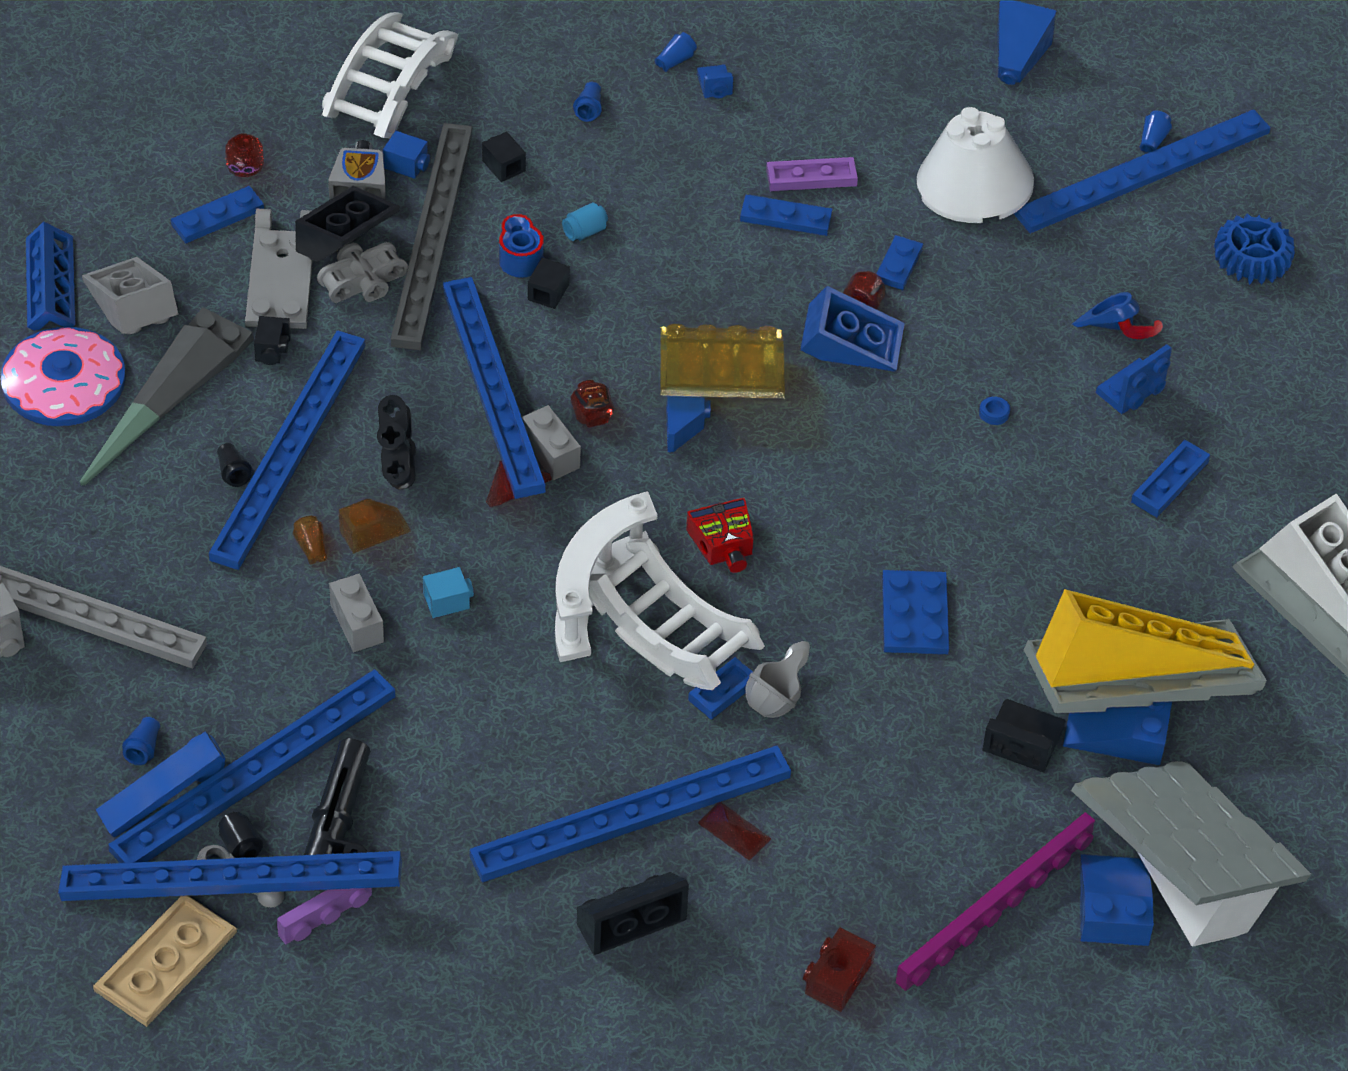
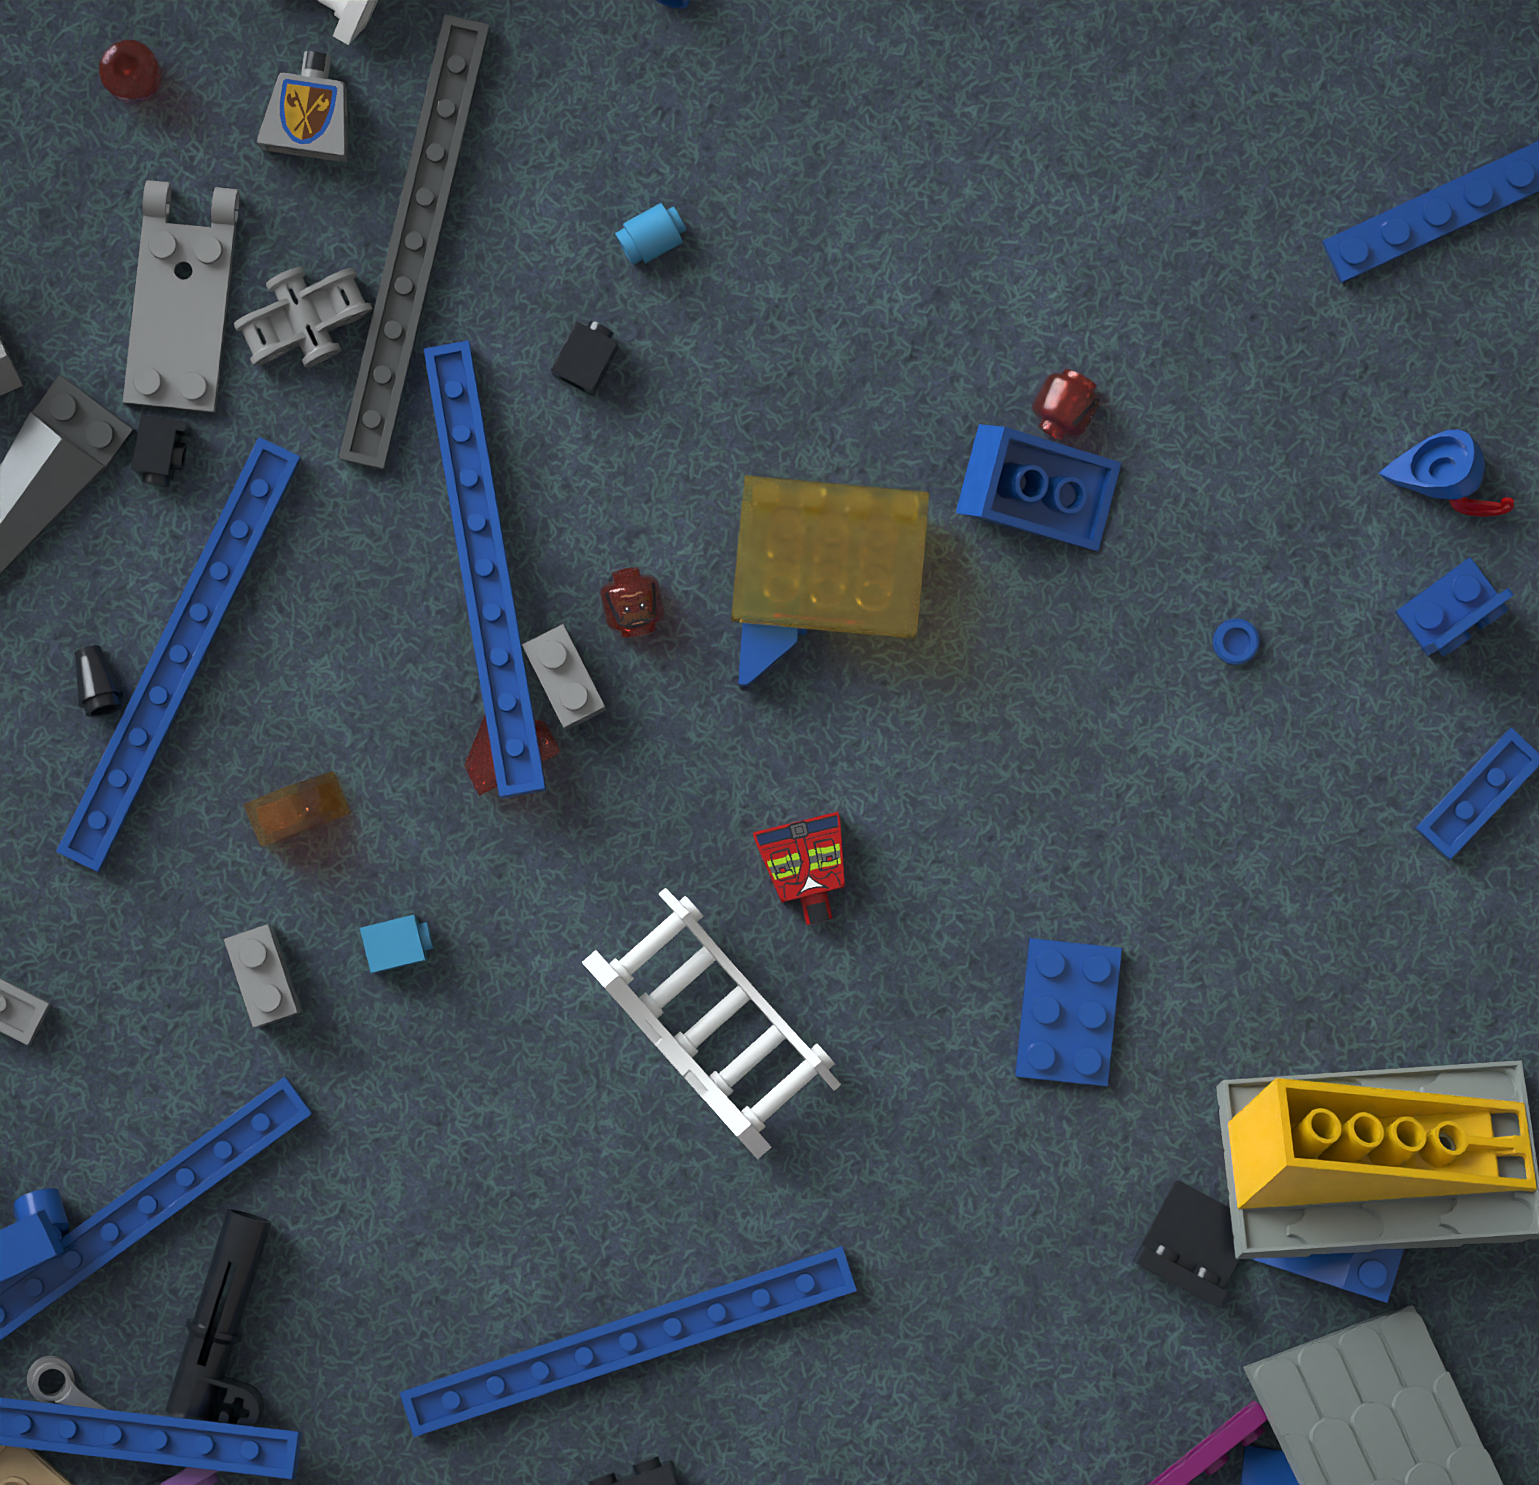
camera: 10 degrees right, 35 degrees up
blue plate [171,186,264,244] -> none
black brick [219,812,263,858] -> none
clear orange cone [292,516,327,565] -> none
black slope [295,186,400,262] -> none
black axle [377,395,416,489] -> none
blue brick [383,131,430,179] -> none
black brick [482,131,526,182] -> none
blue piece [499,214,544,277] -> none
white fence [555,491,657,662] -> none
blue plate [688,657,753,720] -> none
clear red slope [698,802,771,861] -> none
blue plate [740,194,832,236] -> none
light grey piece [746,641,810,718] -> none
medium lavender plate [766,157,858,191] -> none
blue plate [875,235,923,290] -> none
white cone [917,107,1034,223] -> none

